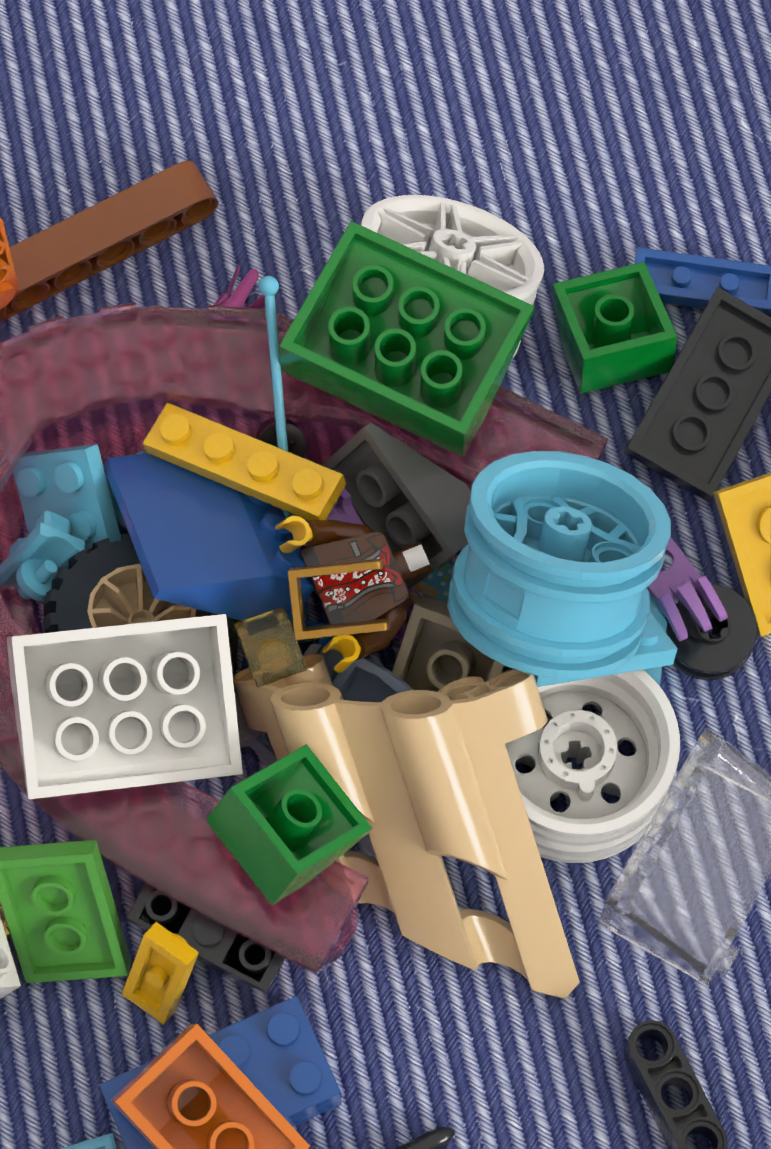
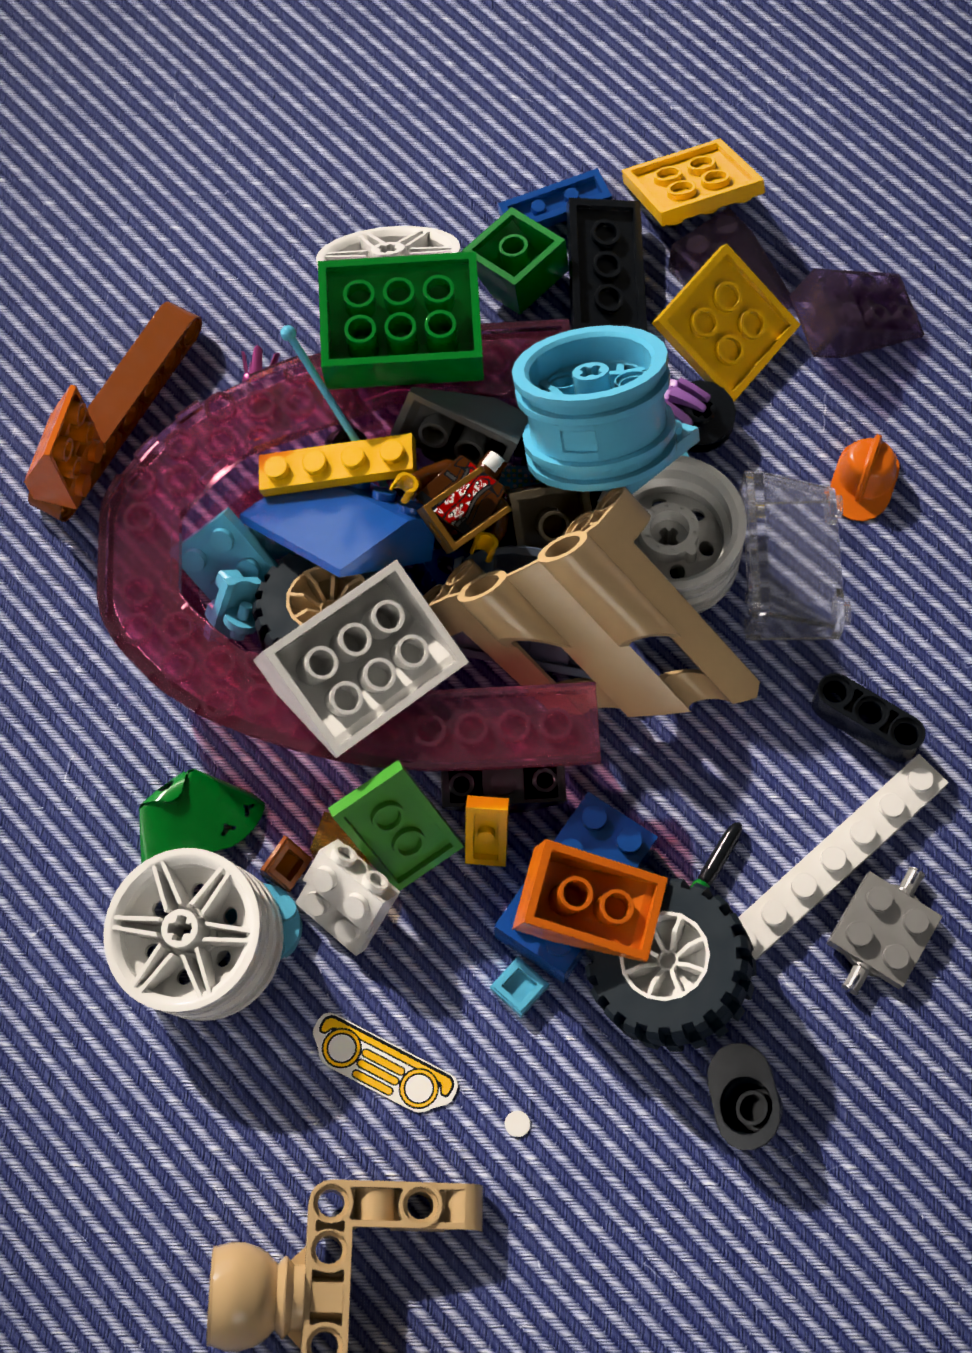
camera: 25 degrees left, 0 degrees up
green slope [206,744,372,905] -> none
clear yellow brick [234,607,307,688] -> none

